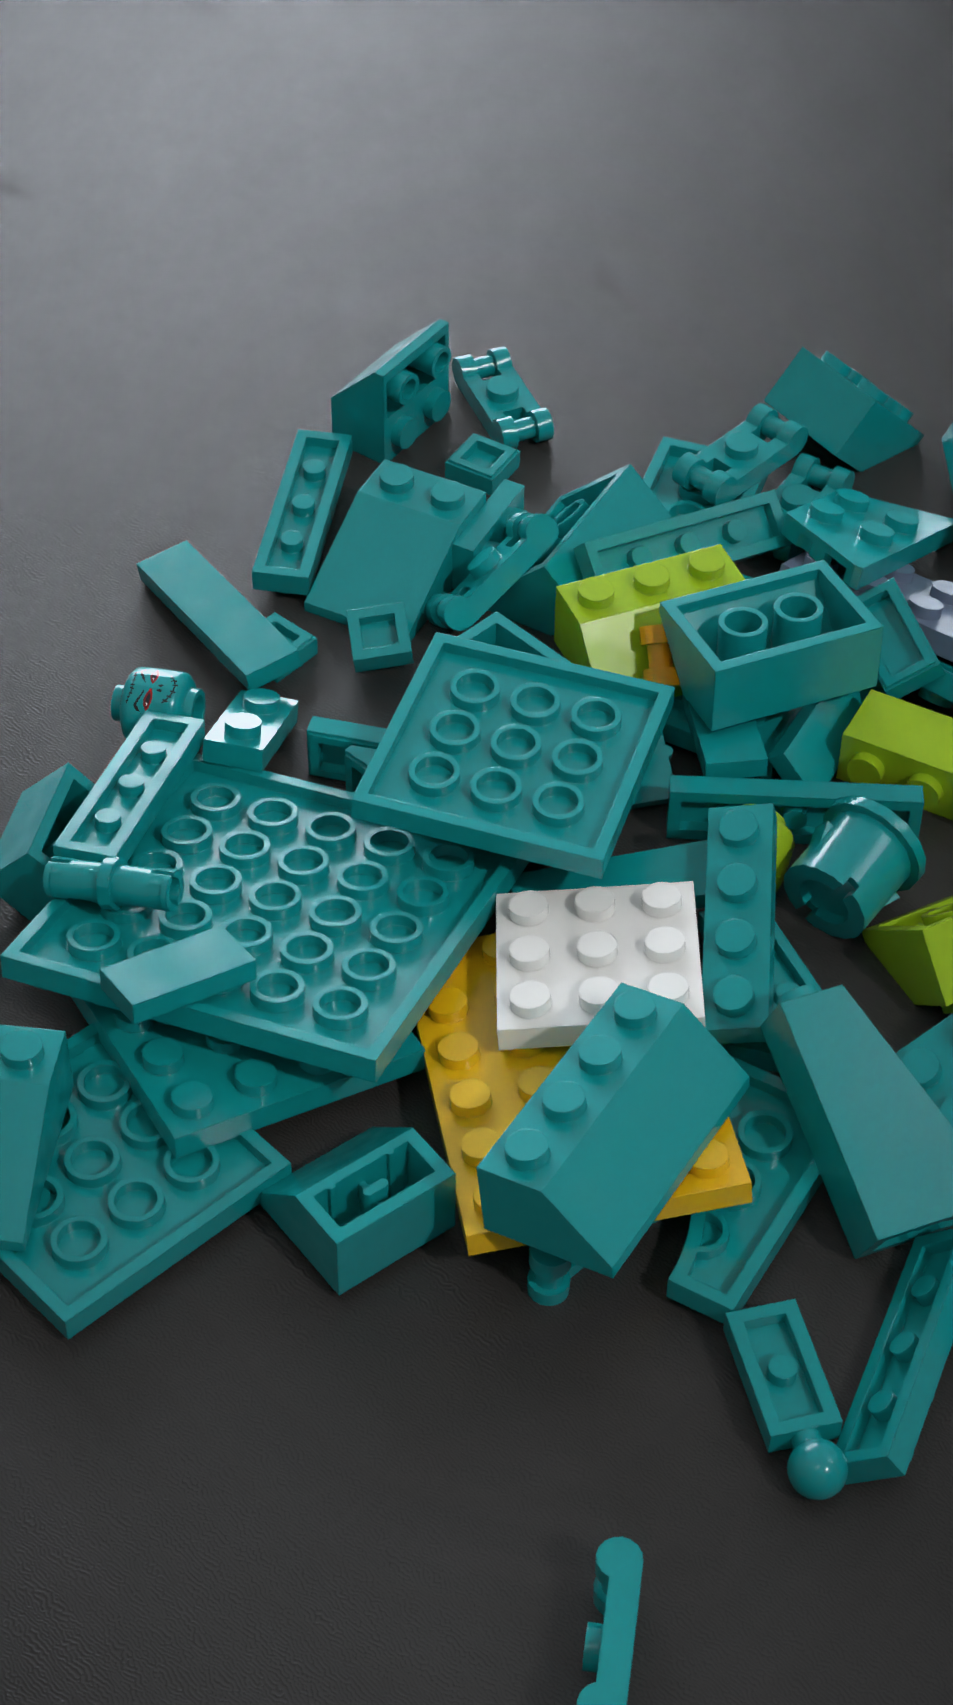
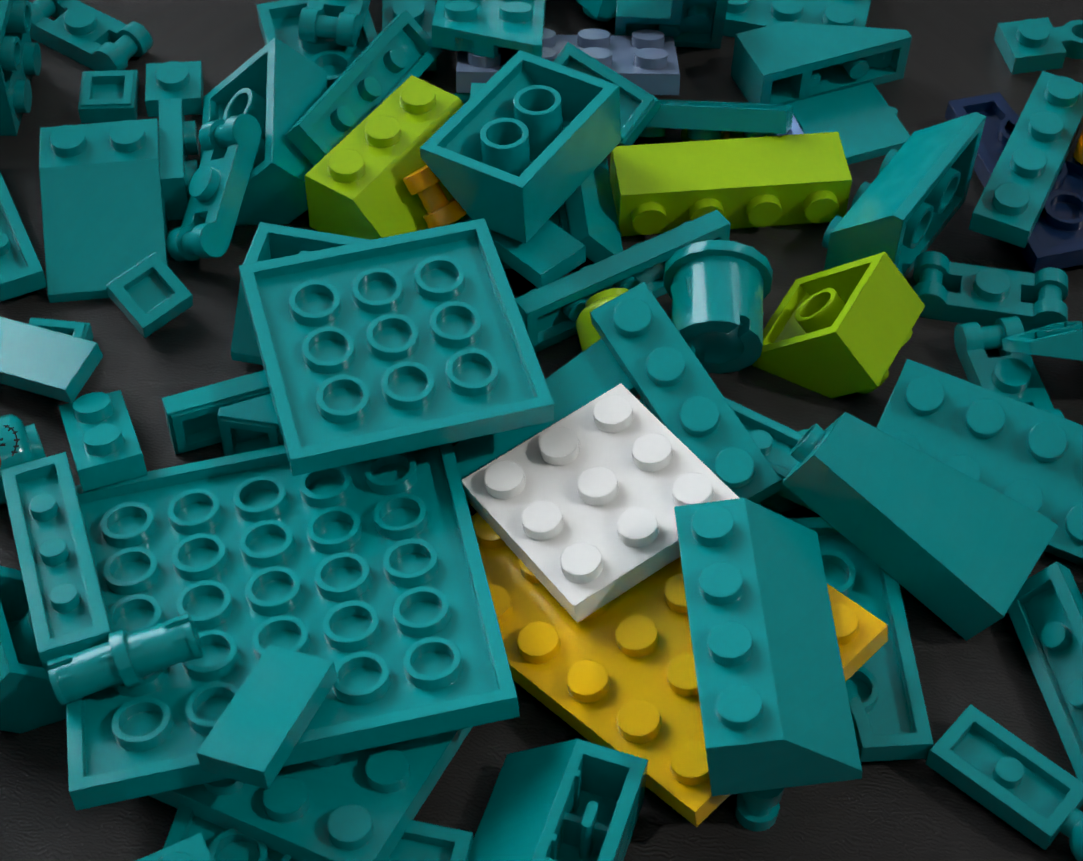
camera: 35 degrees left, 5 degrees up
none -> teal plate [145,61,204,117]

